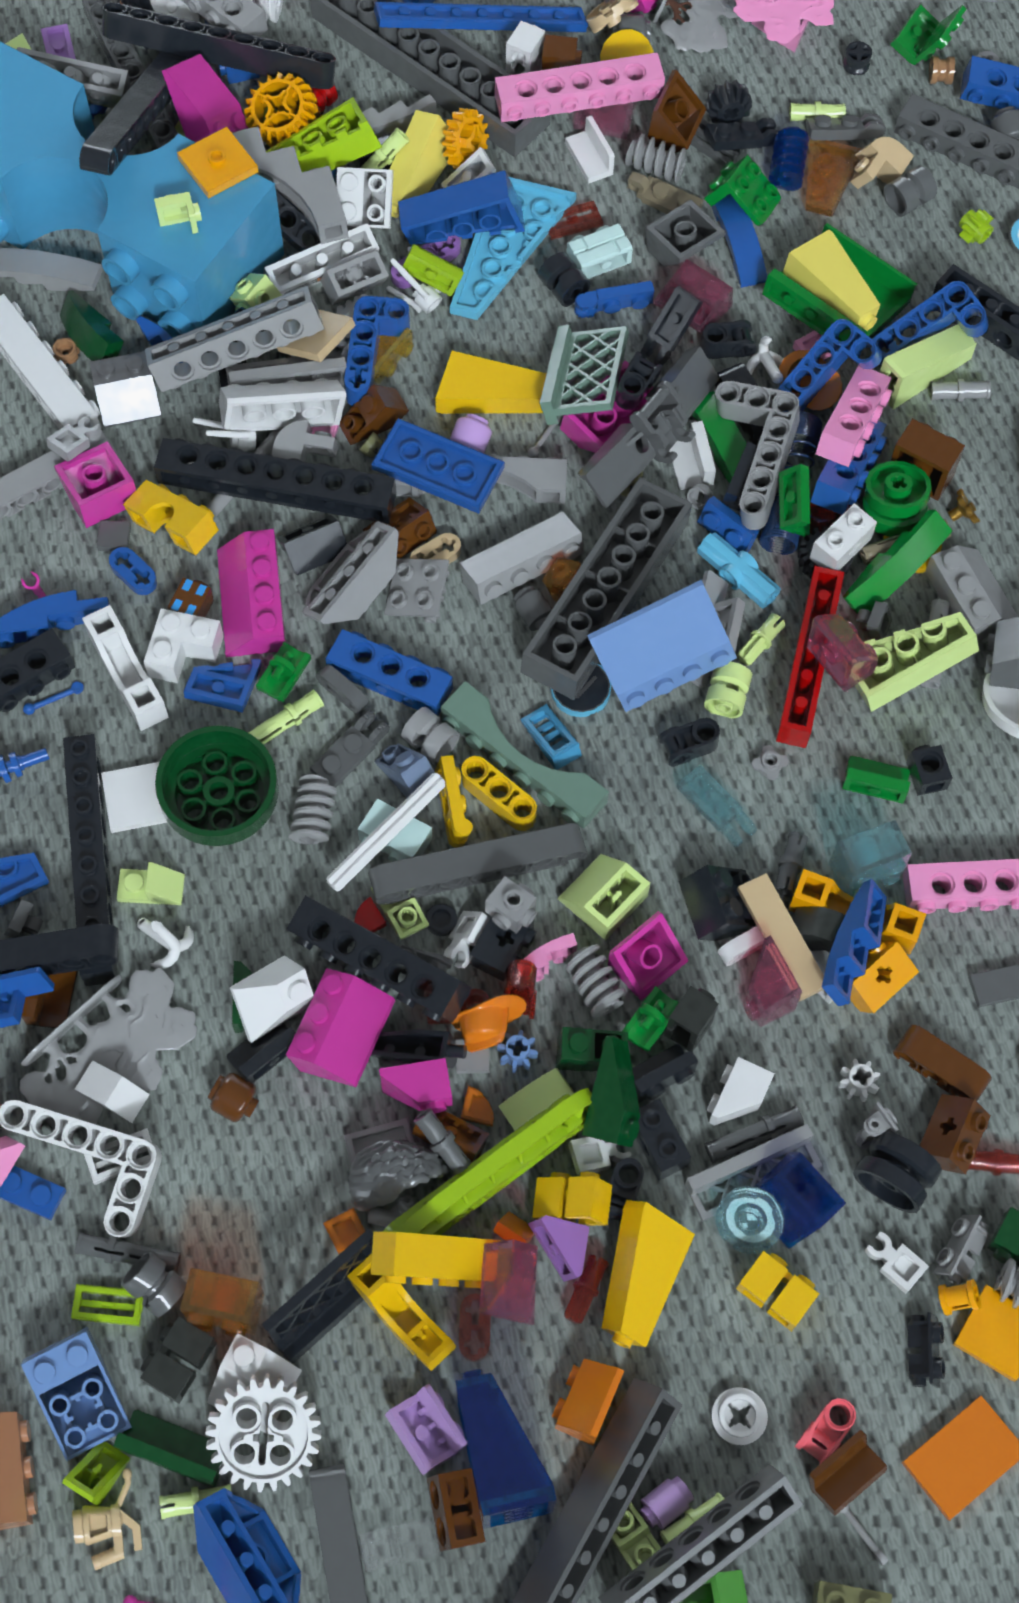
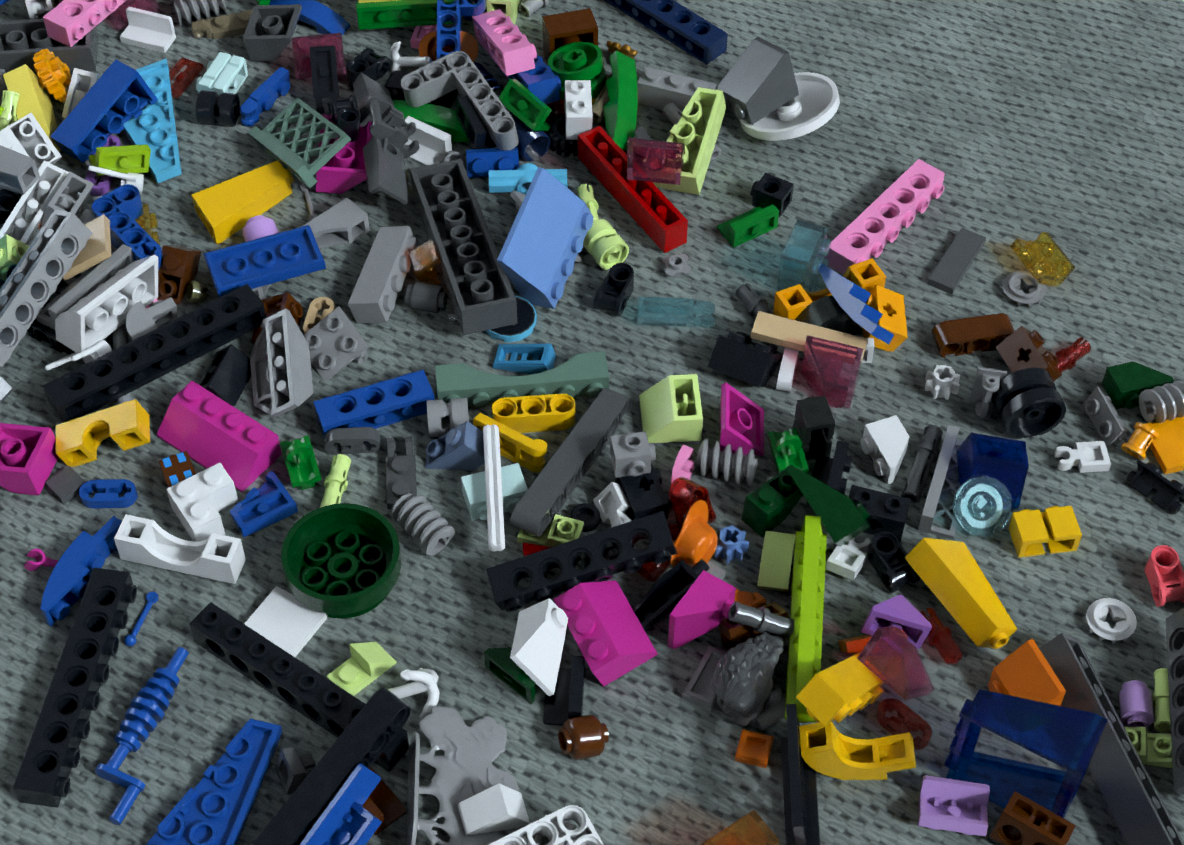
camera: 45 degrees left, 15 degrees down
yellow piece [532,1172,612,1226] -> none

